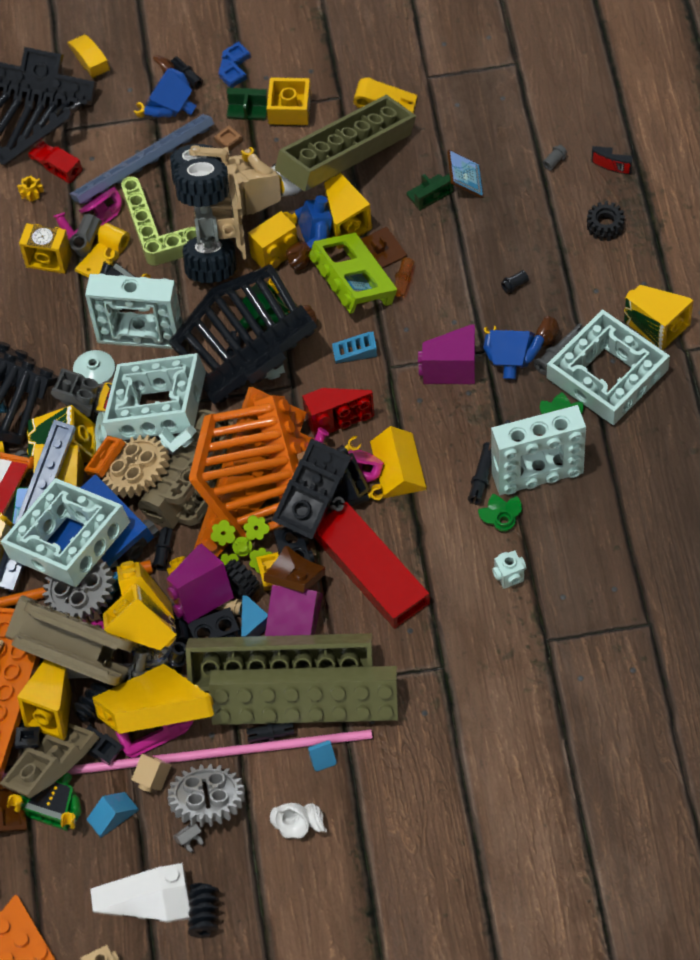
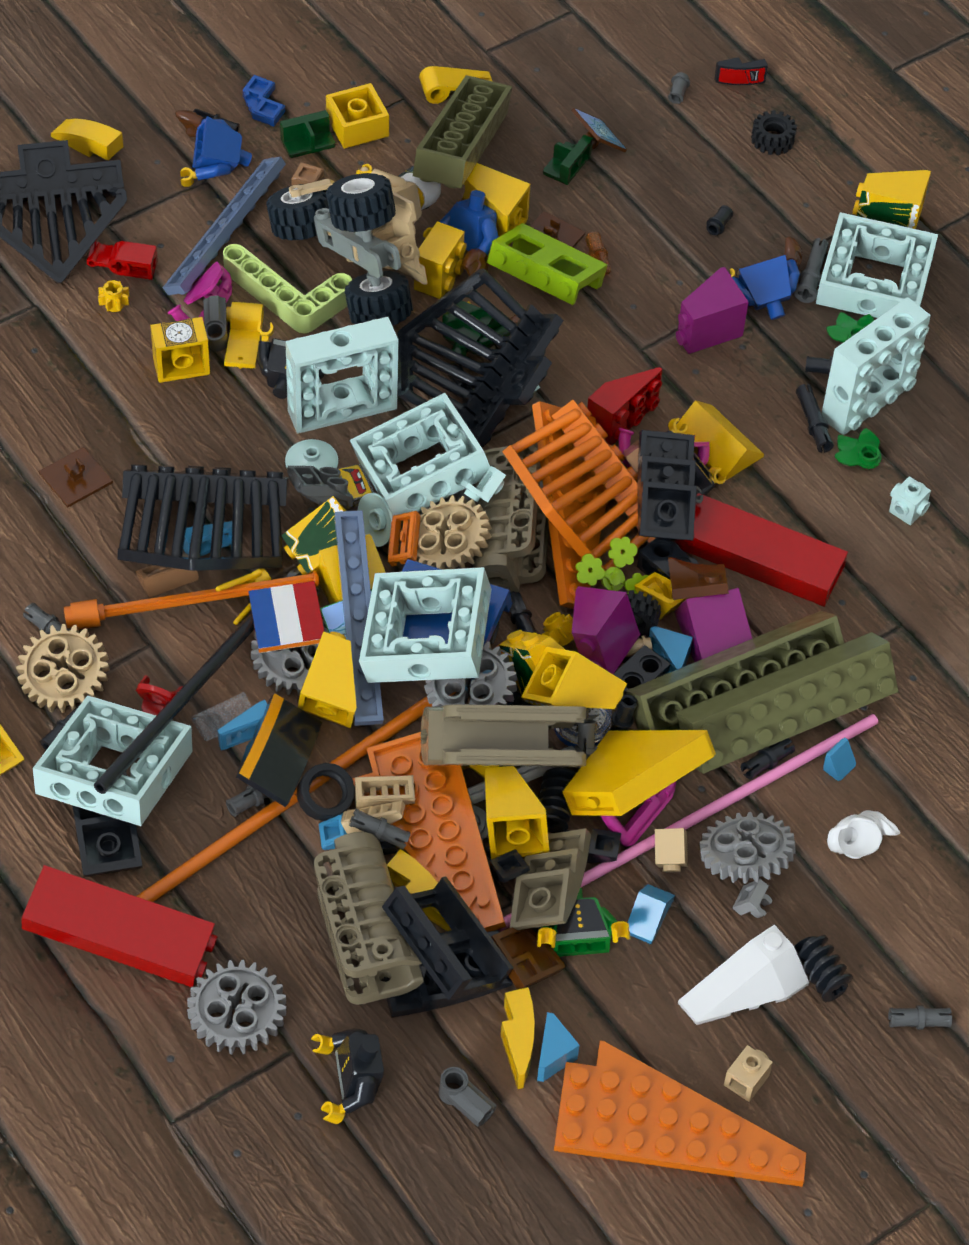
camera: 35 degrees left, 5 degrees down
dark azure slope [332,331,377,364] -> none

